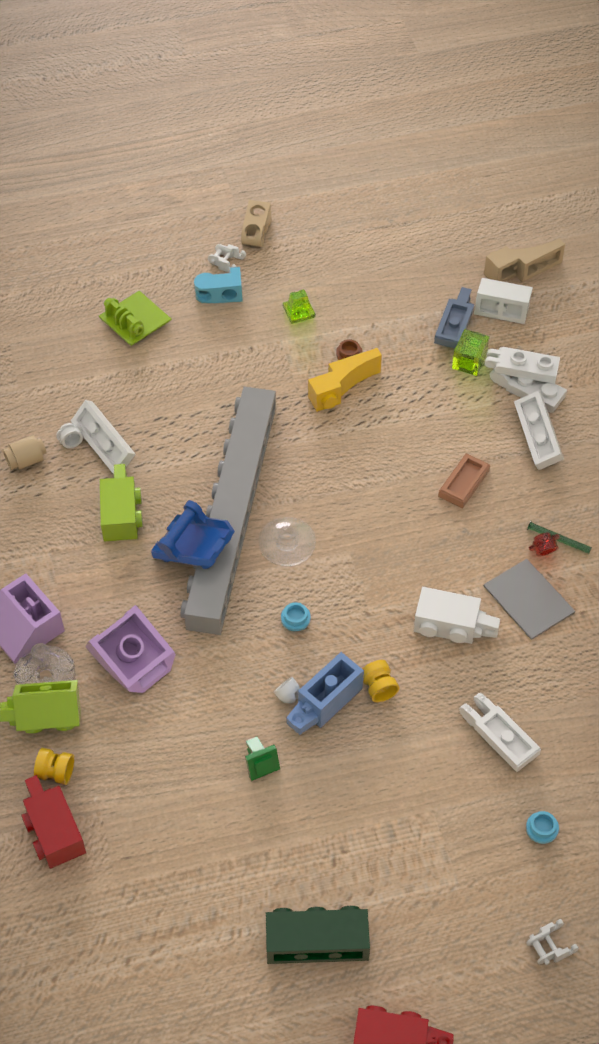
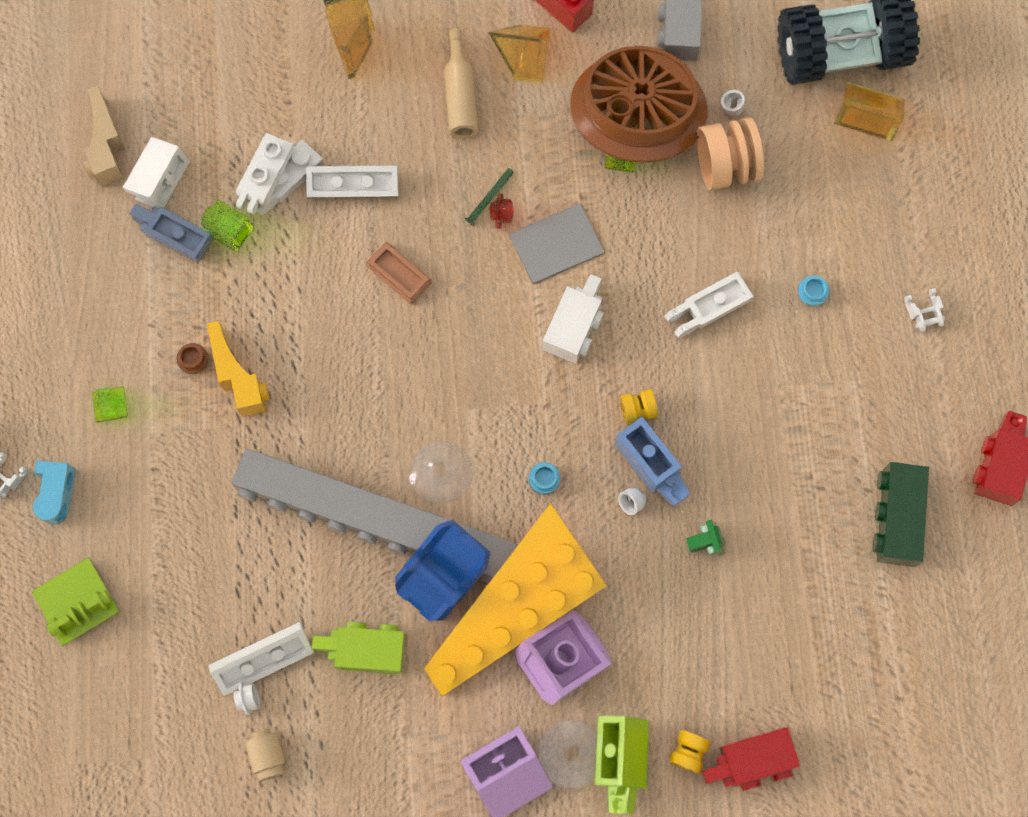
camera: 80 degrees left, 20 degrees up
none -> yellow wing [424,503,607,696]

